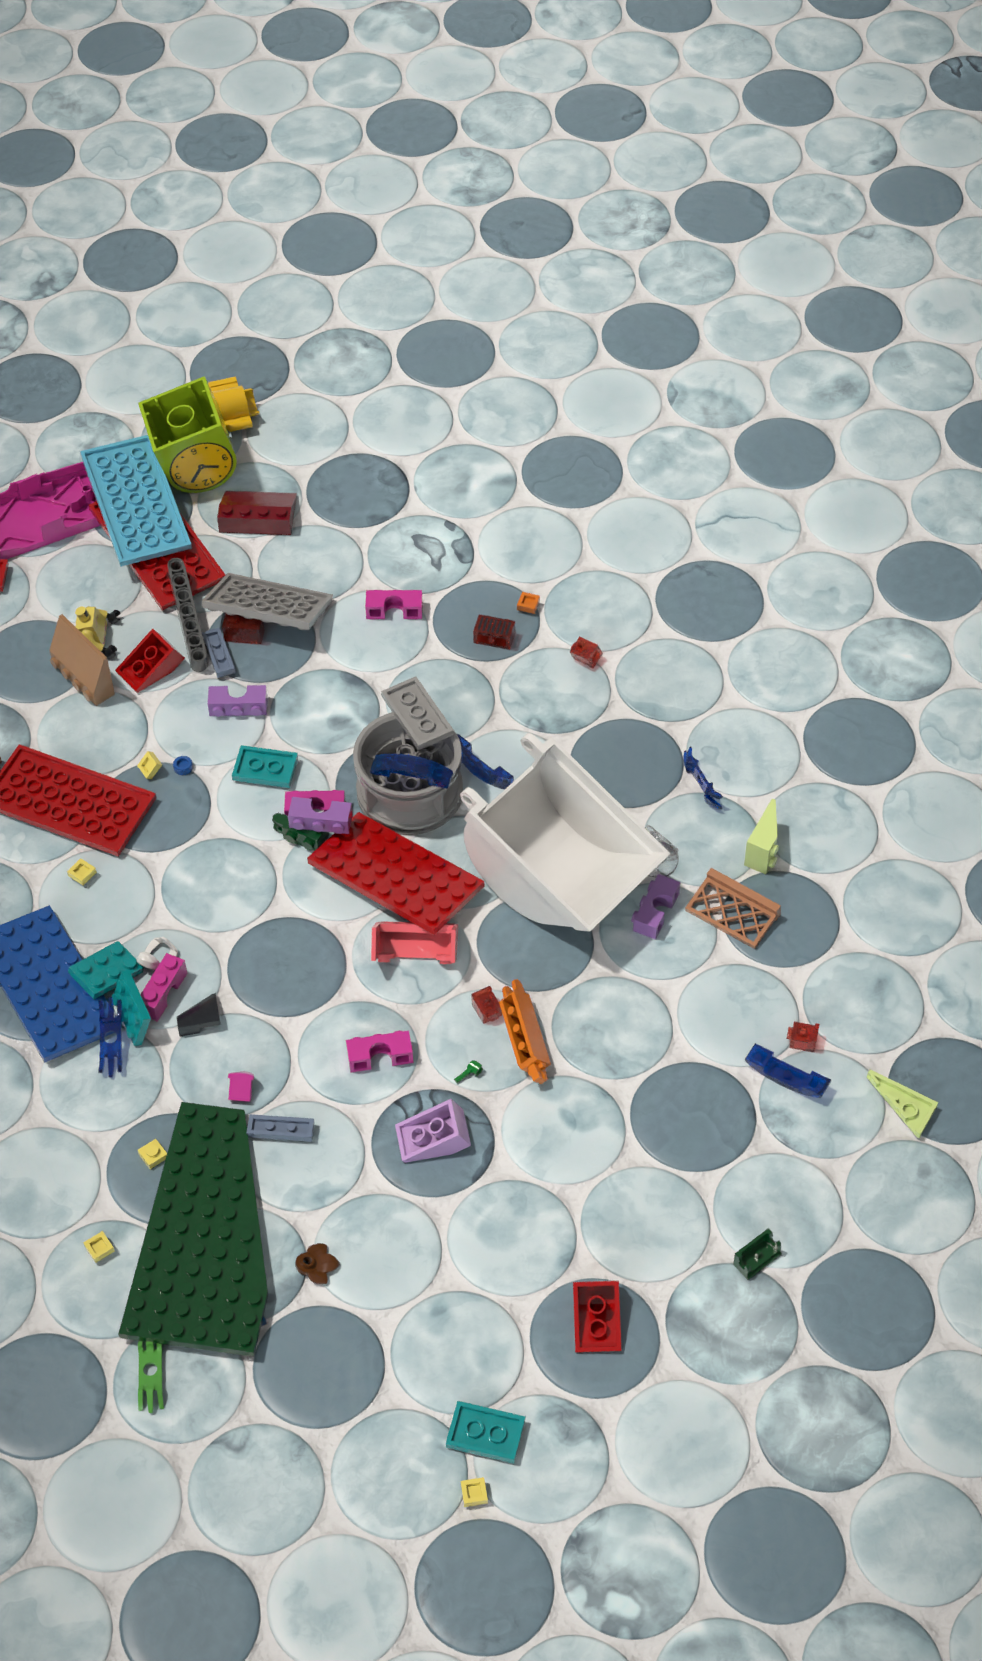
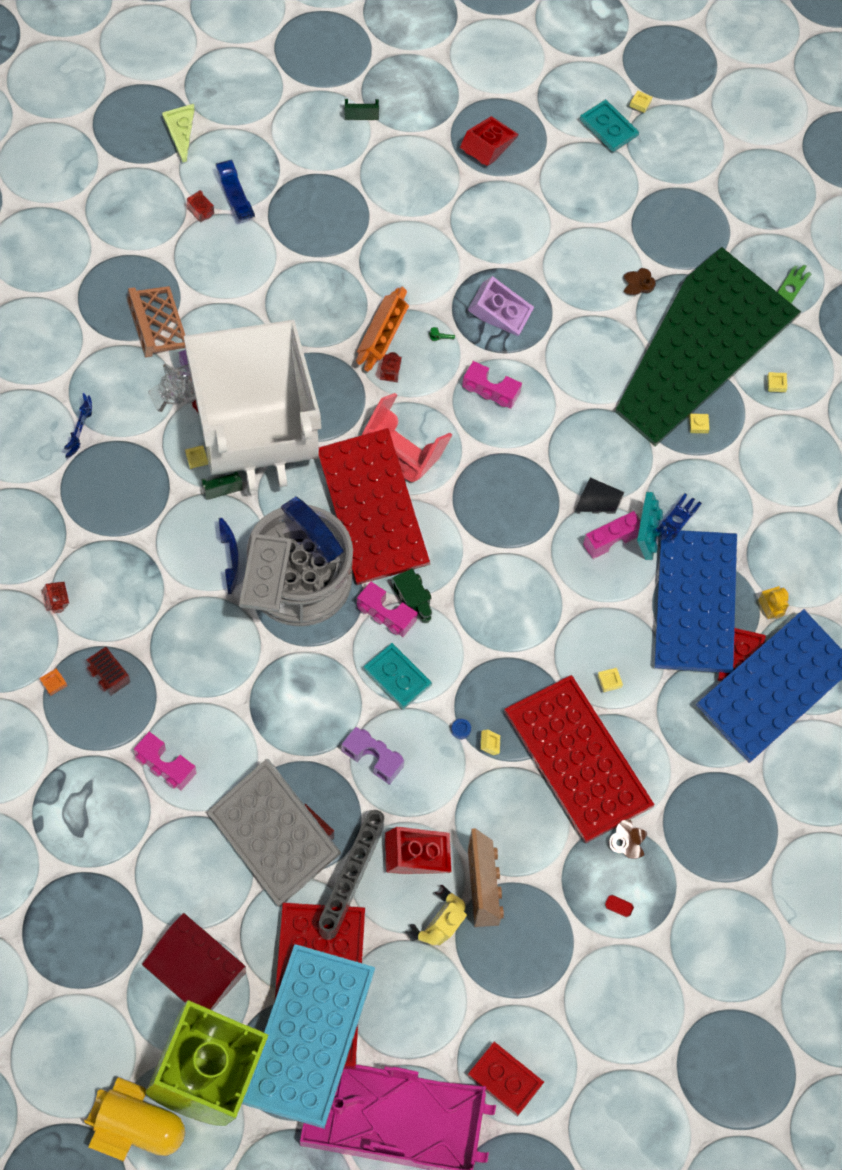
camera: 150 degrees left, 10 degrees up
teal plate [68,941,144,999] -> none
white piece [136,937,178,970] -> none
sand blue plate [202,628,235,678] -> none
dark pink tile [228,1071,254,1102] -> none
sand blue plate [247,1114,315,1142] -> none
medium lavender arch [288,797,353,834] -> none
yellowish green slope [744,799,779,874] -> none

